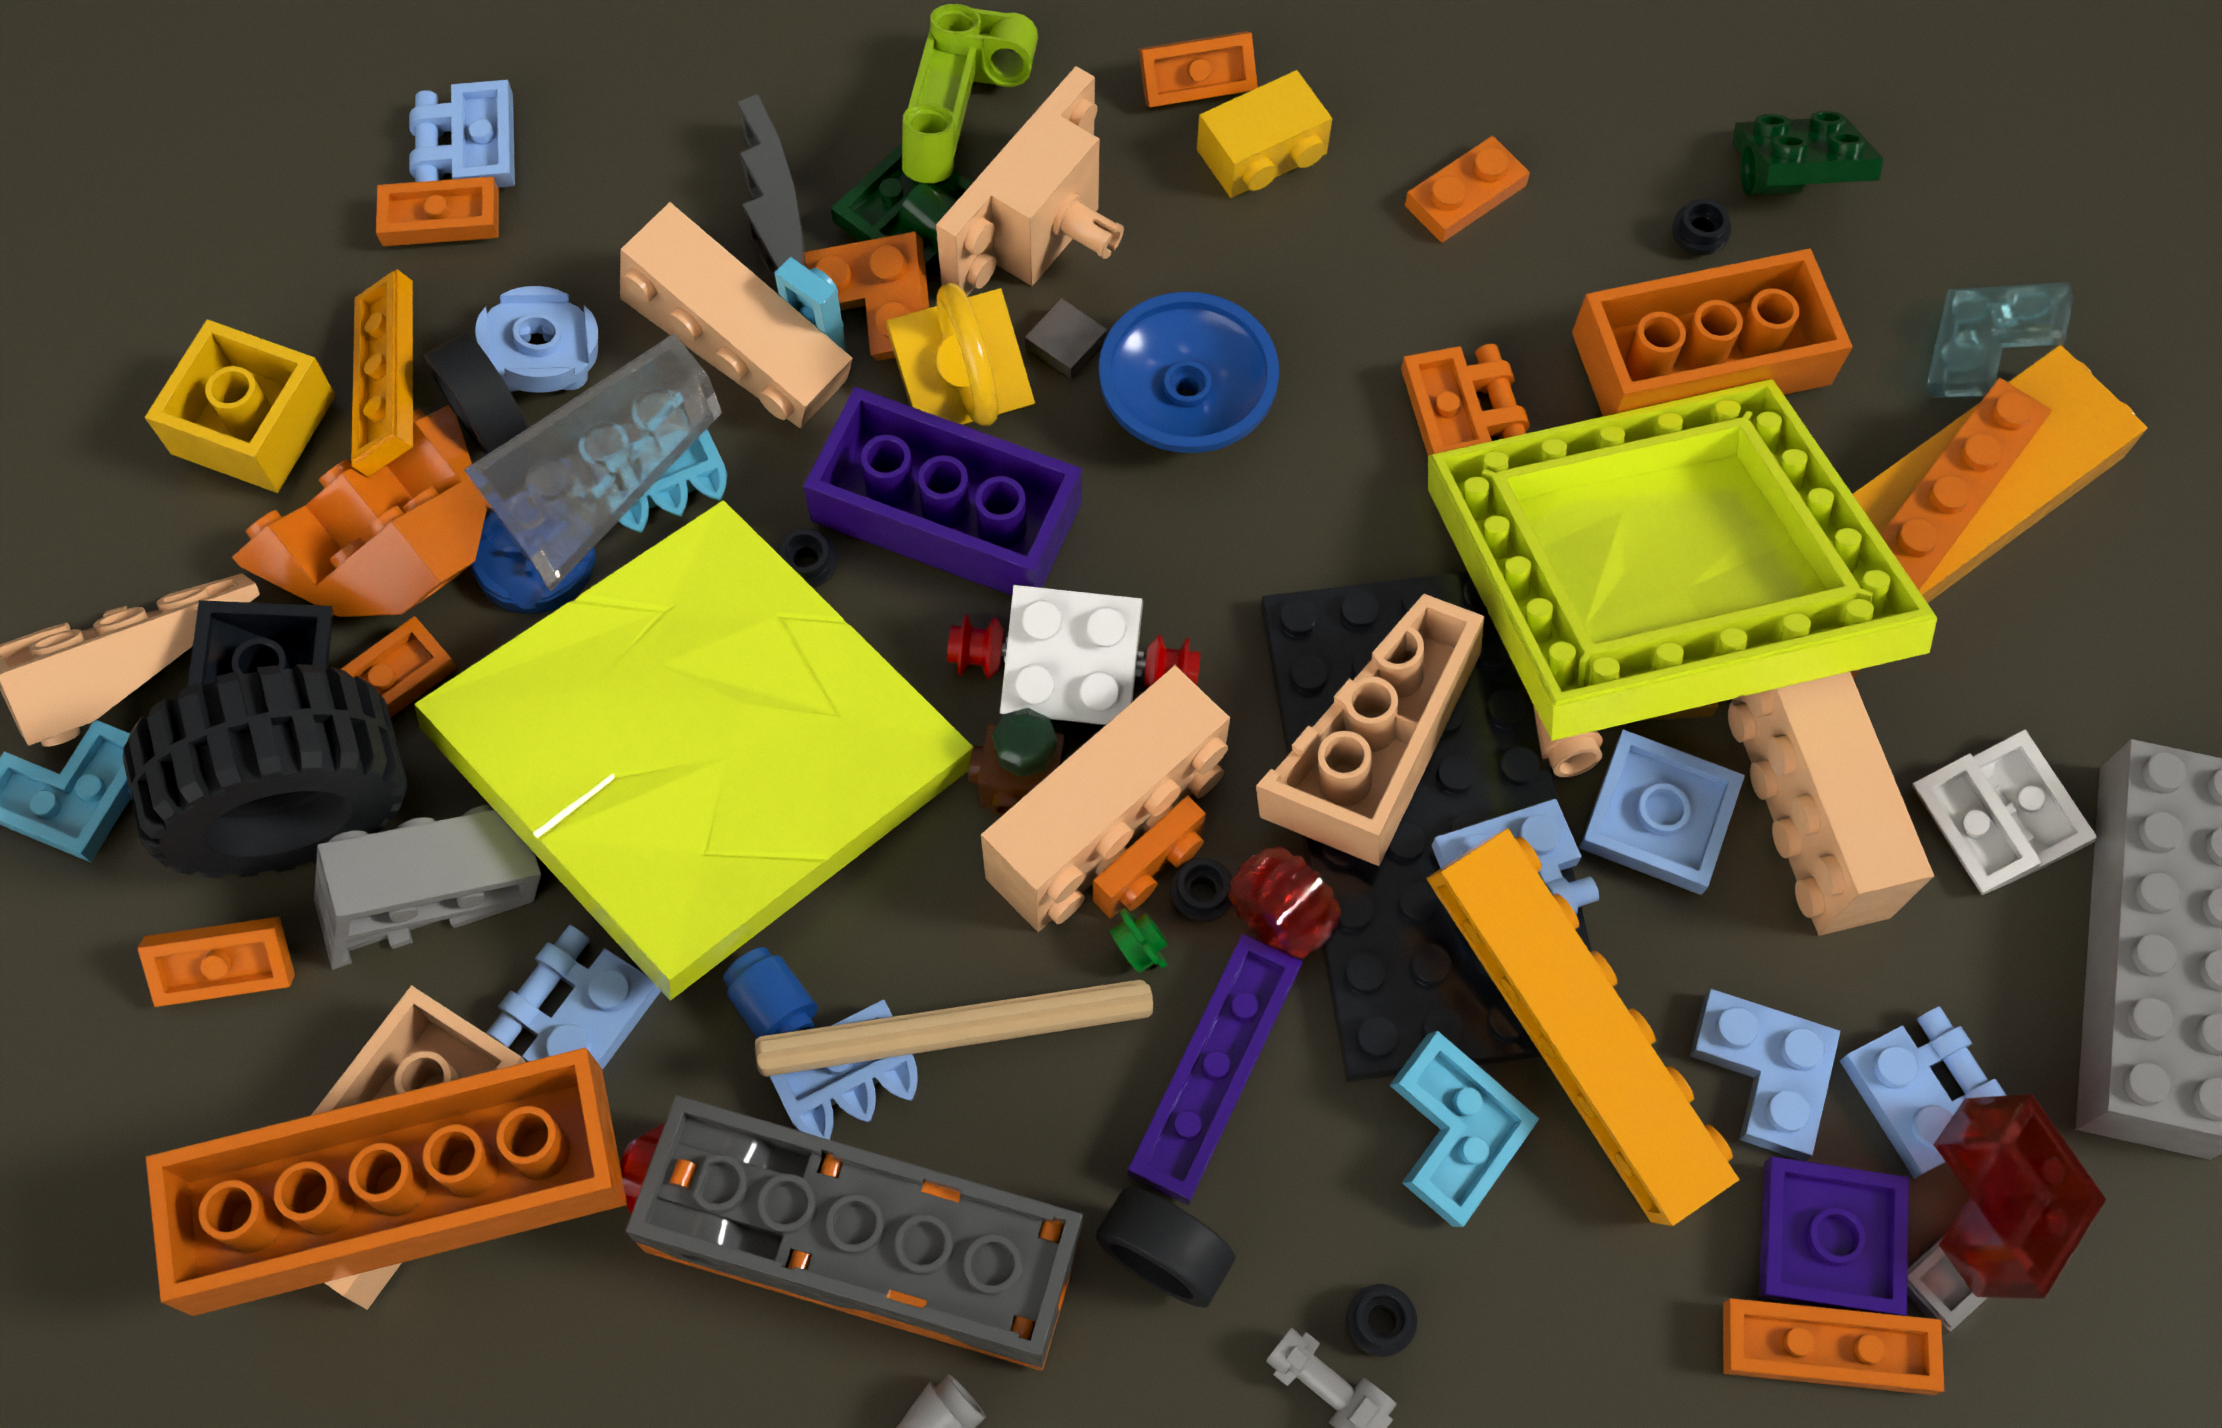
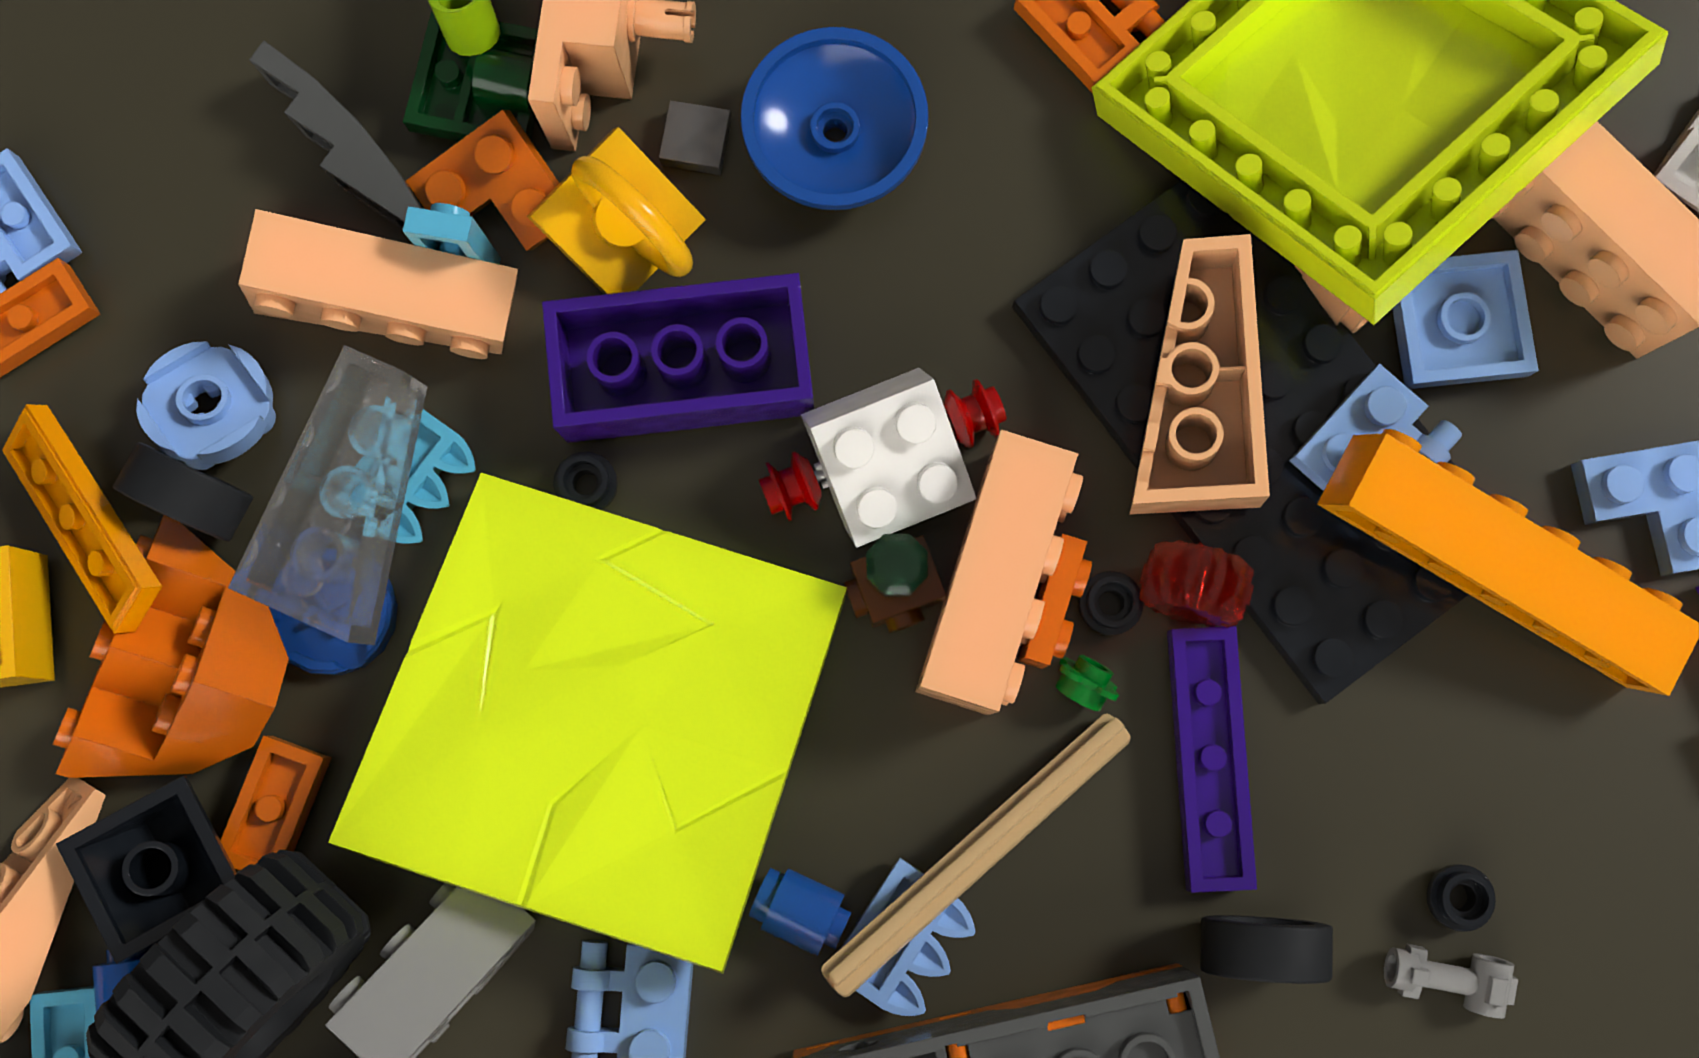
camera: 25 degrees left, 15 degrees up
medium azure plate [1389,1031,1539,1227] -> none

